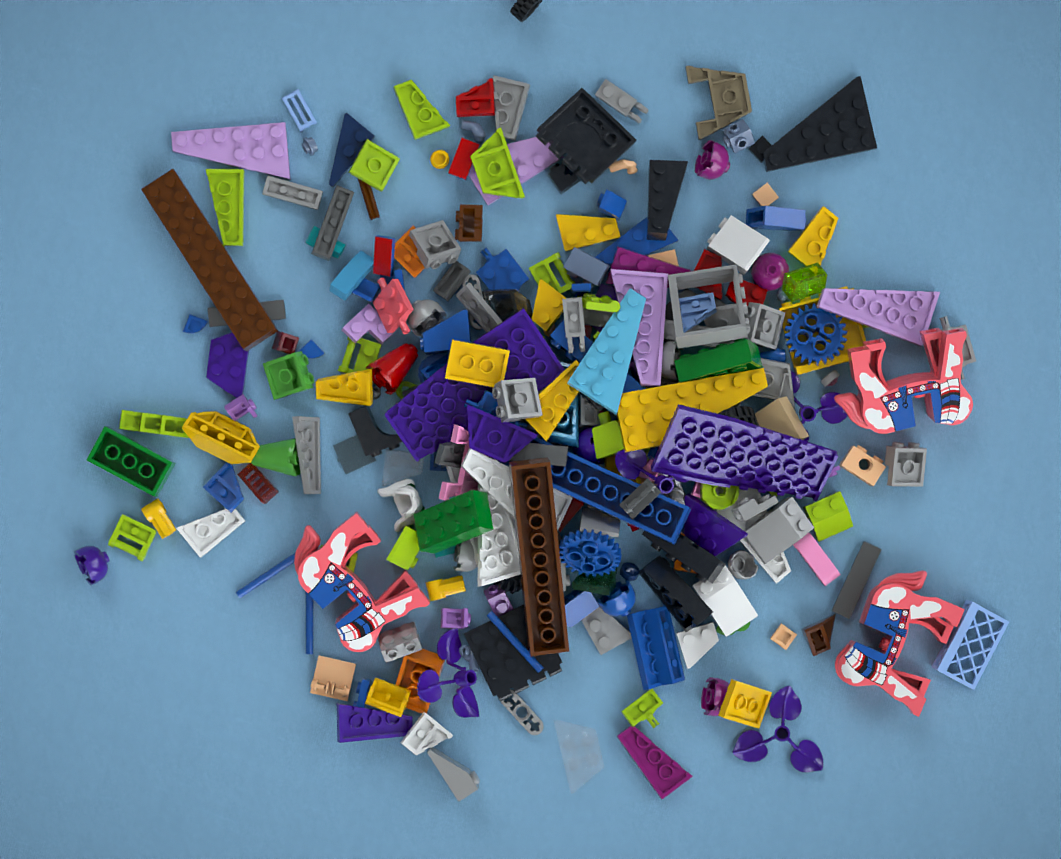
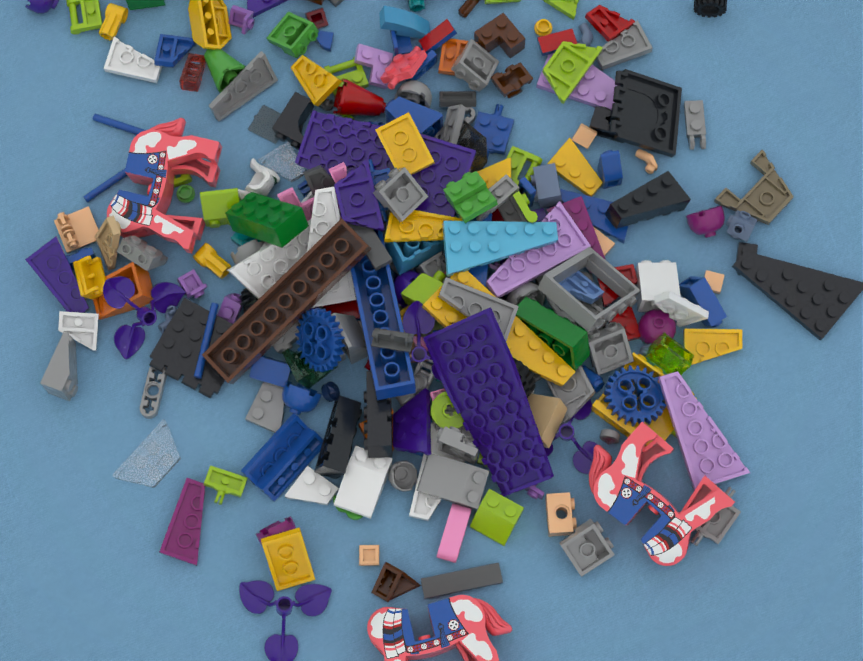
camera: 50 degrees right, 15 degrees down
none -> tan wing [95,215,121,271]
none -> bright green plate [176,185,195,203]
none -> light grey wing [438,277,519,341]
none -> bright green plate [443,171,498,223]
none -> reddish brown brick [474,12,525,58]
none -> light nougat tile [572,123,597,149]
none -> white wing [654,291,709,327]

